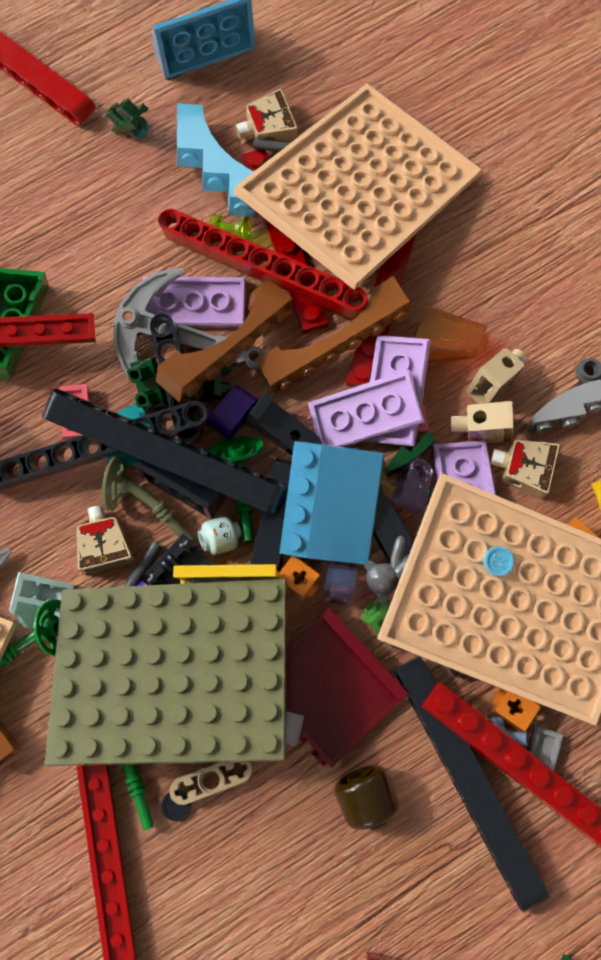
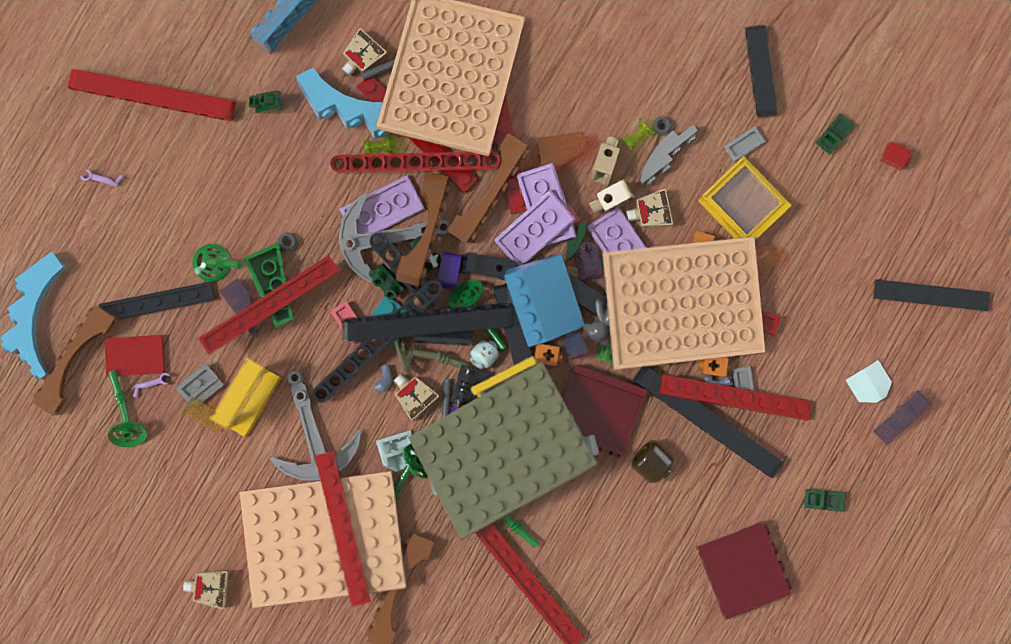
camera: 30 degrees left, 10 degrees up
black piece [161,790,191,821] -> none
tan beam [170,762,252,805] -> none
medium azure piece [483,546,514,576] -> none
none -> dark grey plate [278,232,297,252]
none -> sand blue arm [374,365,393,392]
none -> clear neon green piece [622,118,655,150]

